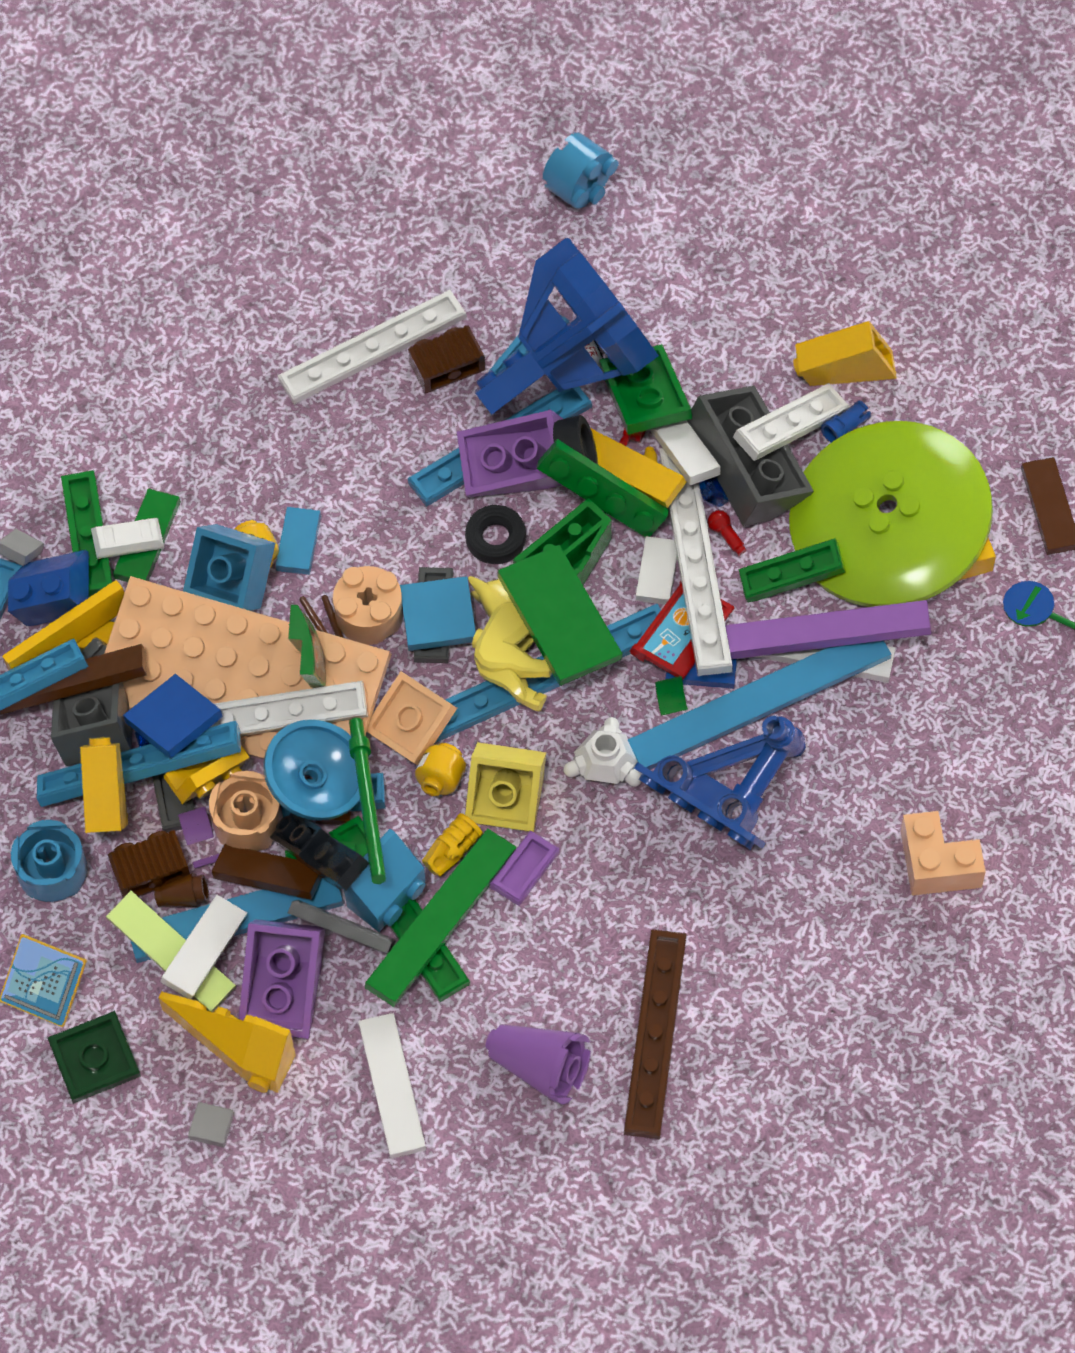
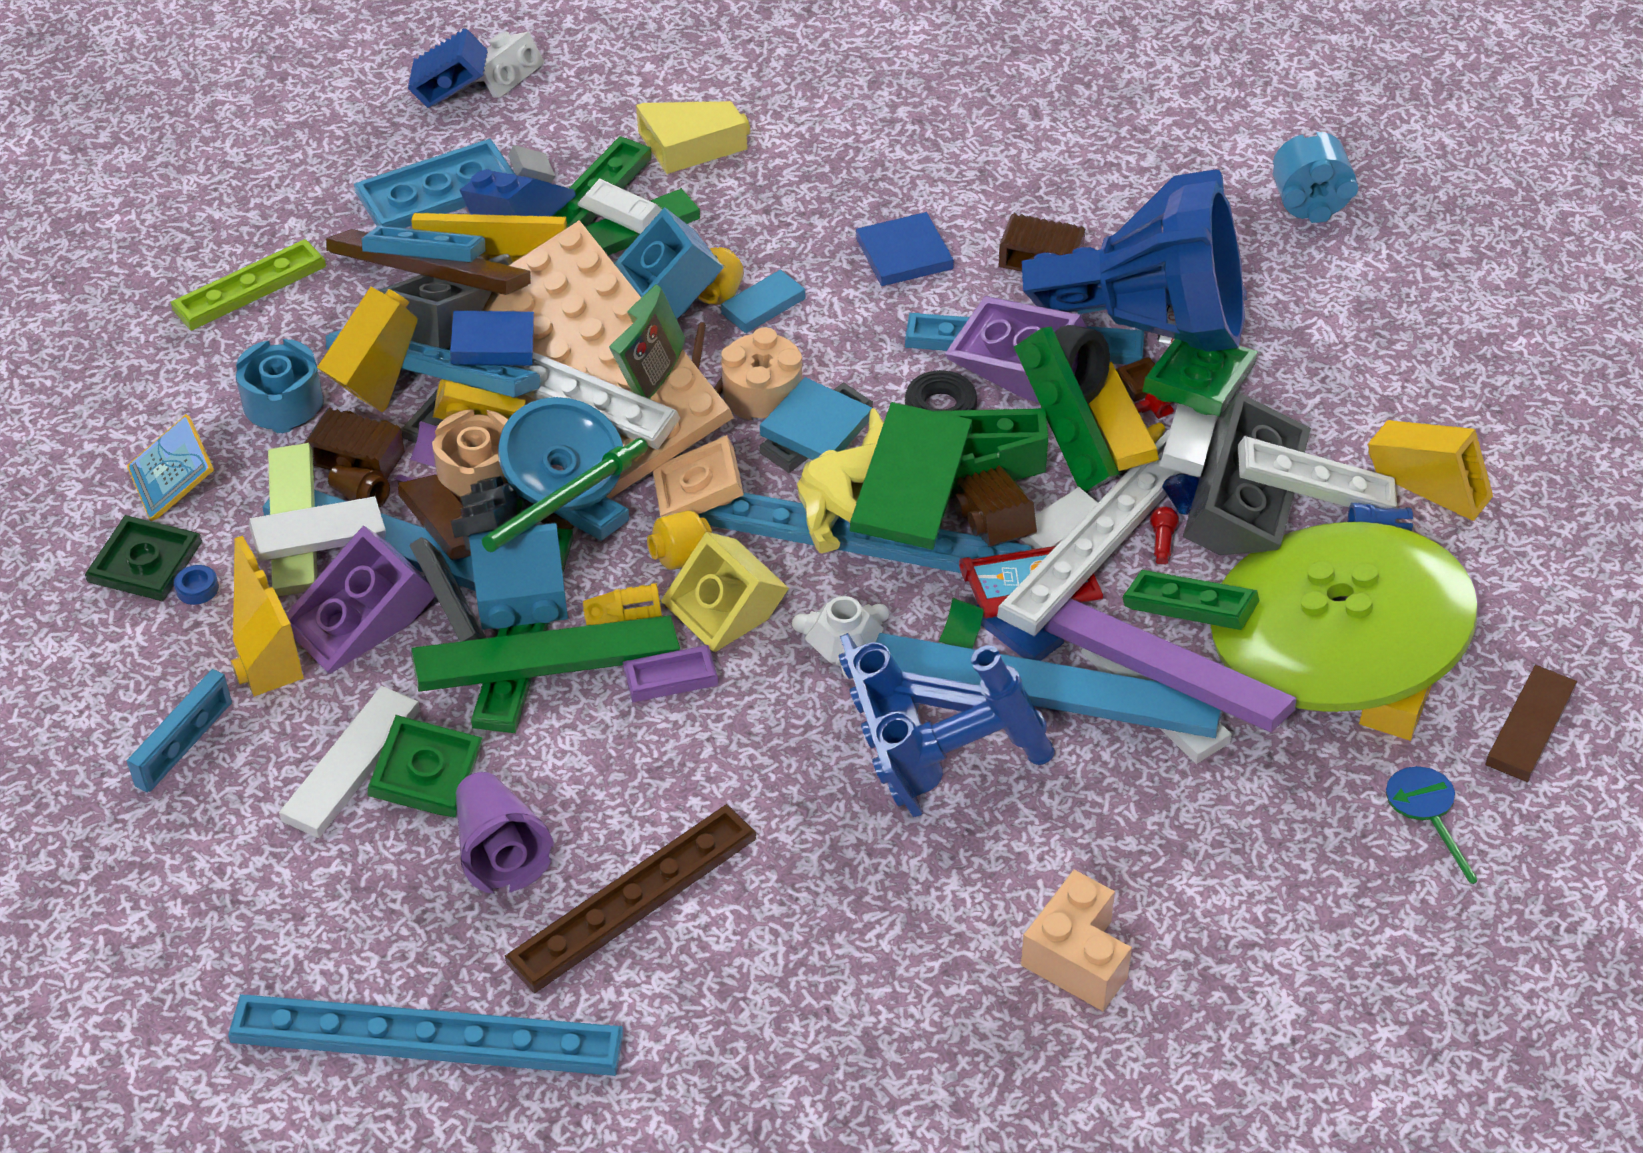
camera: 40 degrees right, 15 degrees down
light grey tile [188,1102,234,1148] -> none
white tile [278,290,467,405] -> none
none -> dark azure tile [126,669,232,792]
none -> blue tile [174,565,219,605]
none -> dark azure tile [228,994,623,1076]
none -> green tile [367,715,482,818]
none -> light yellow slope [636,101,750,174]
none -> blue tile [856,212,954,287]
none -> reddish brown brick [953,465,1037,547]
none -> reddish brown tile [1116,357,1155,402]

